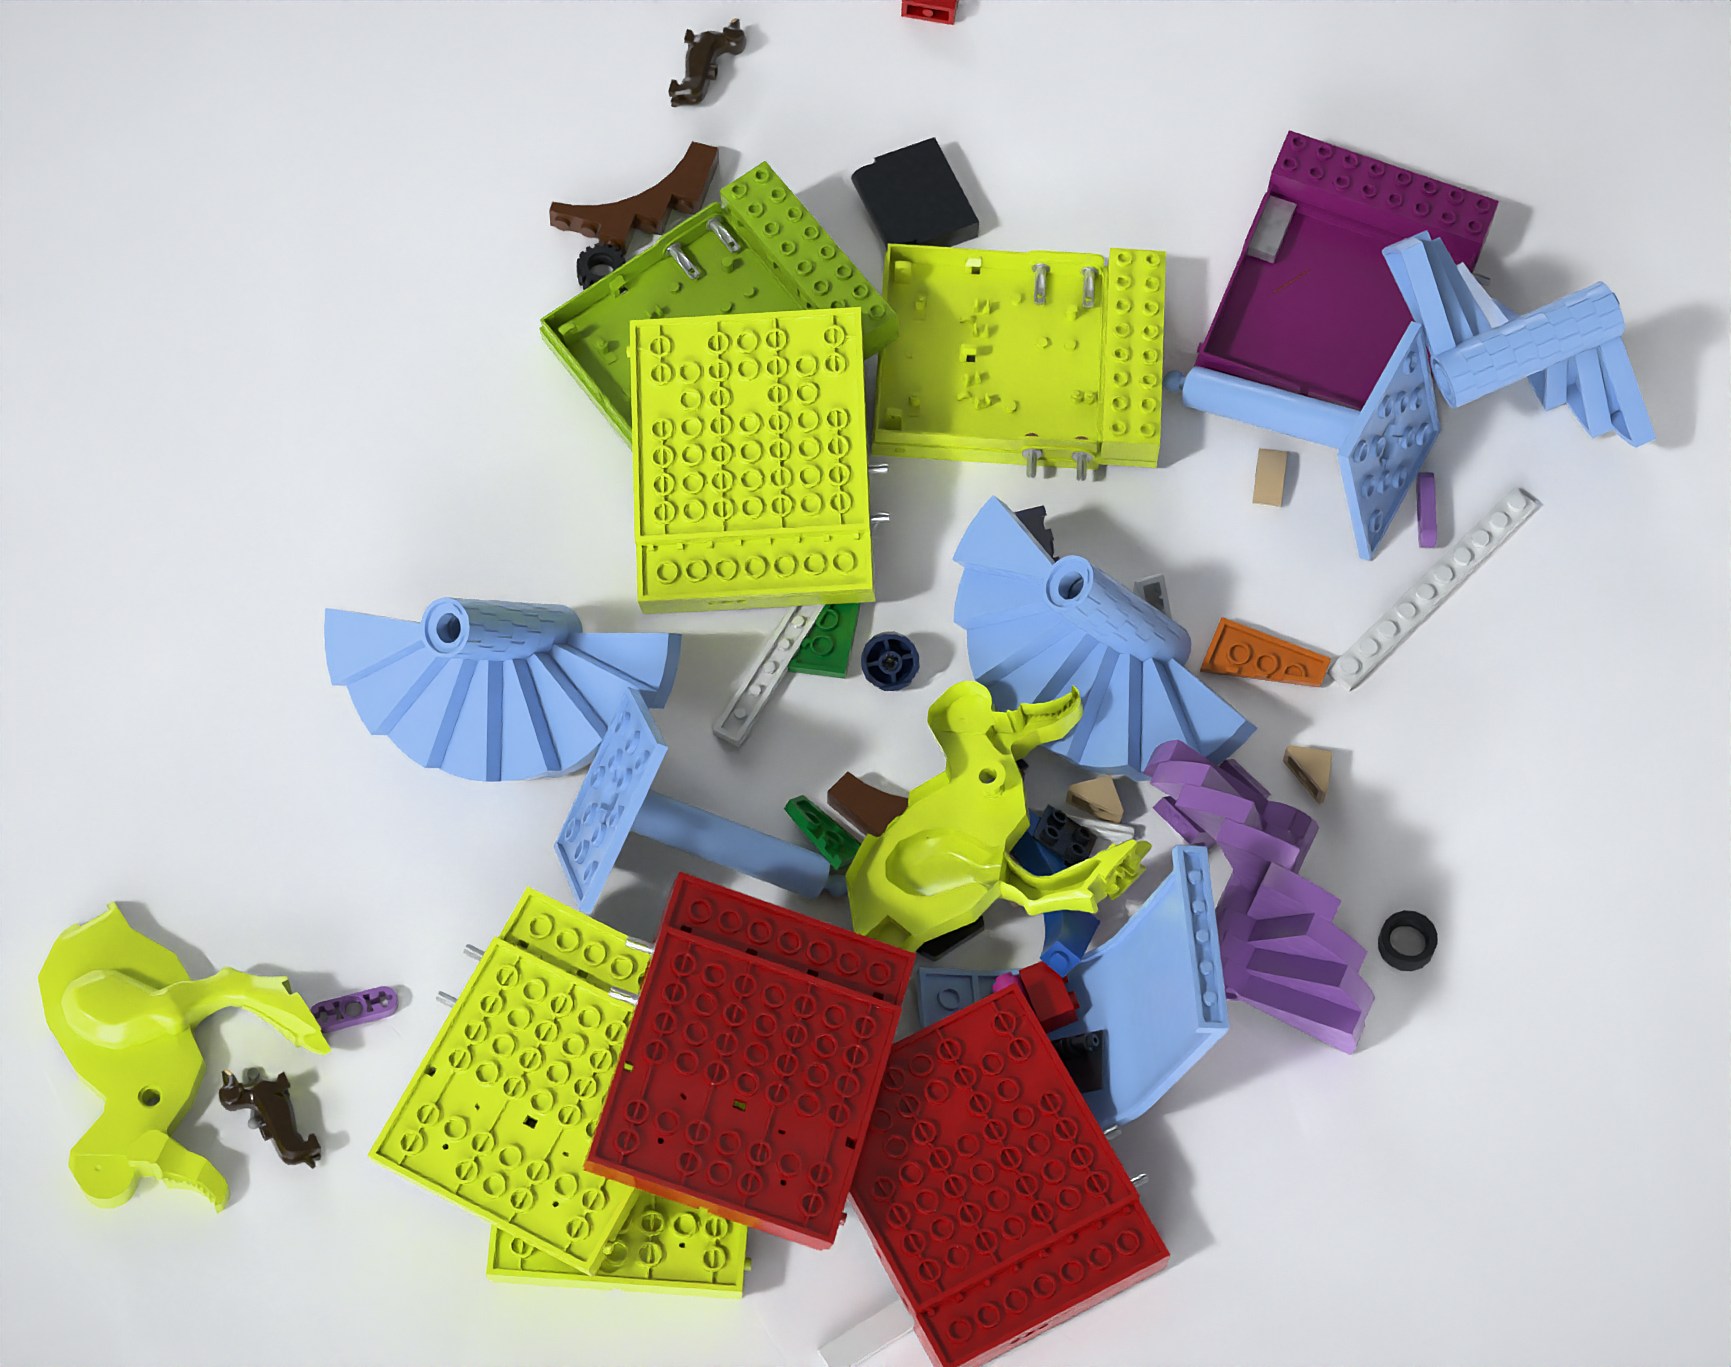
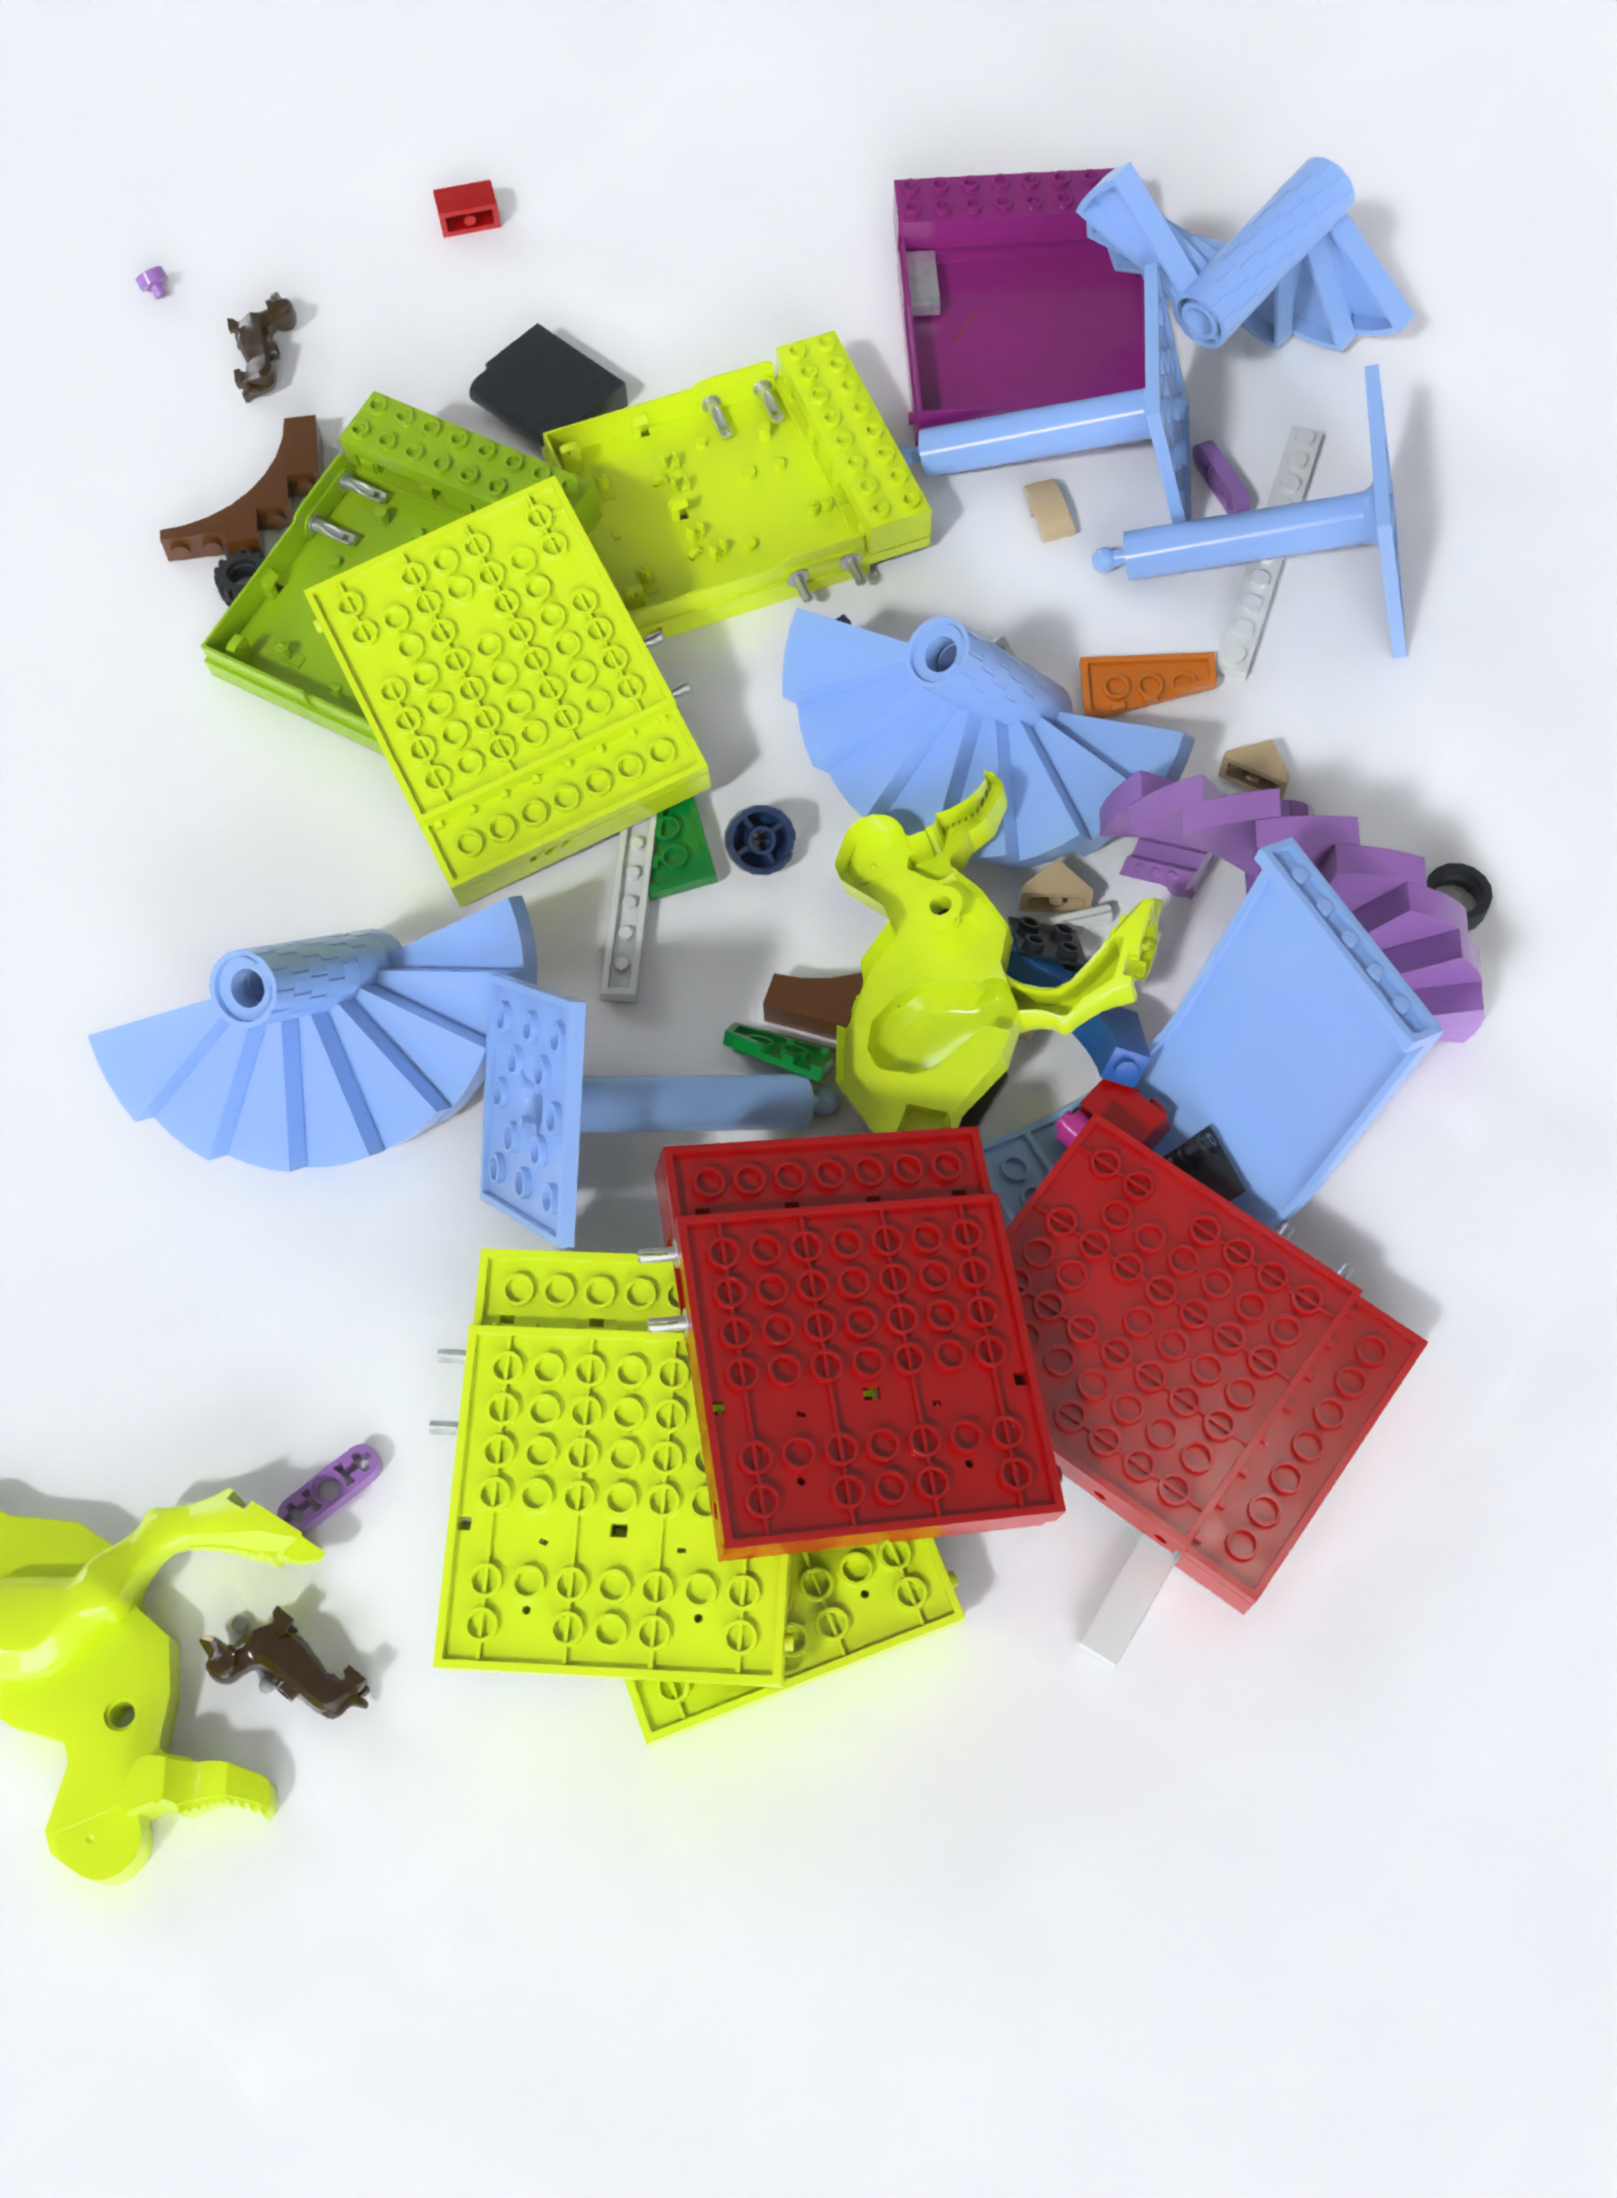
camera: 20 degrees left, 0 degrees up
none -> light blue piece [1092,364,1407,659]

